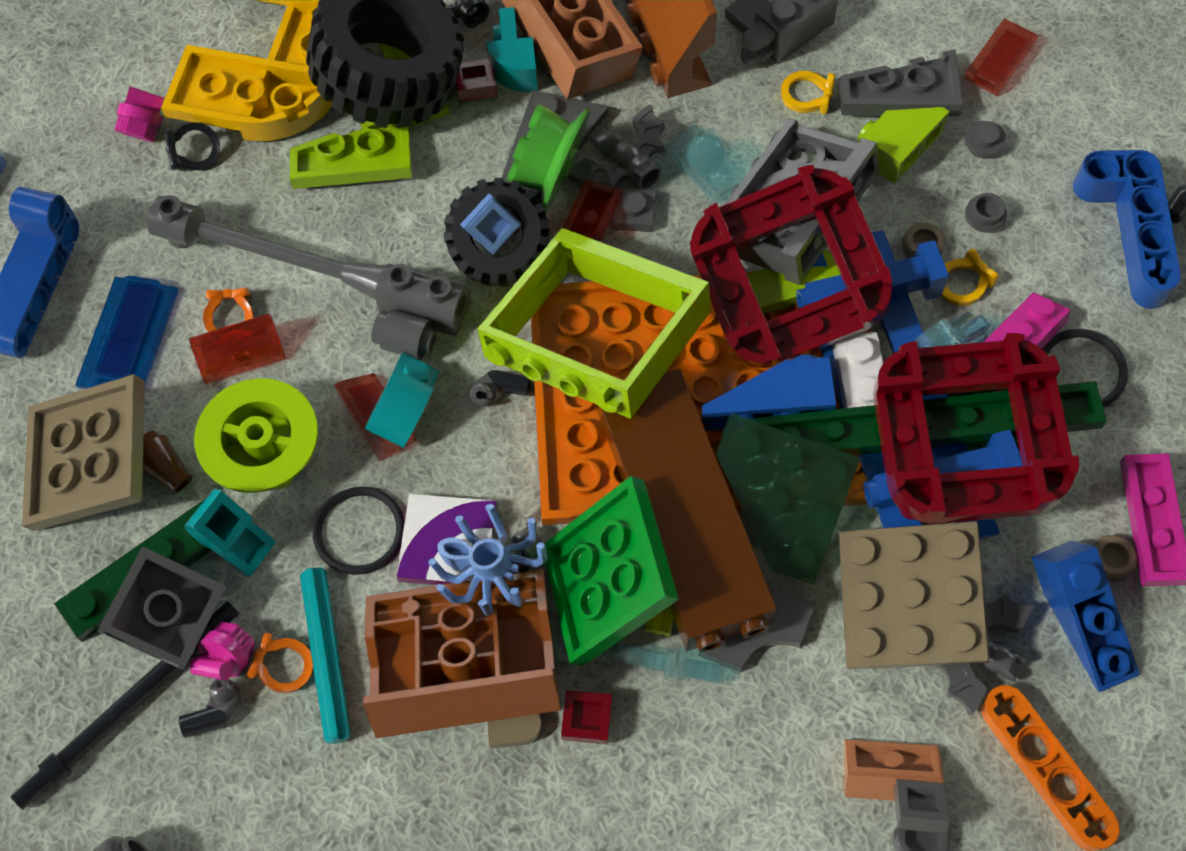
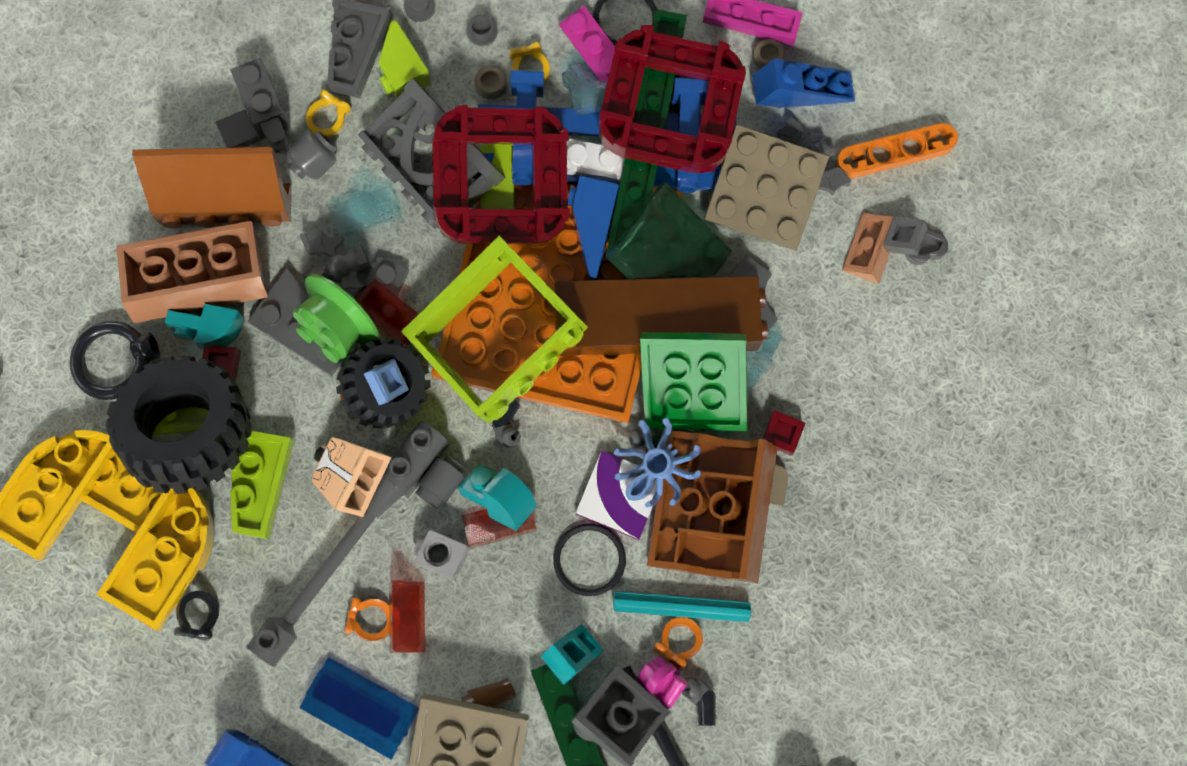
camera: 80 degrees left, 10 degrees up
dark pink piece [114,86,164,142] -> none
lime piece [194,378,318,493] -> none
none -> dark grey head [287,131,337,180]
none -> light nougat torso [312,437,392,517]
none -> light grey brick [413,529,470,581]

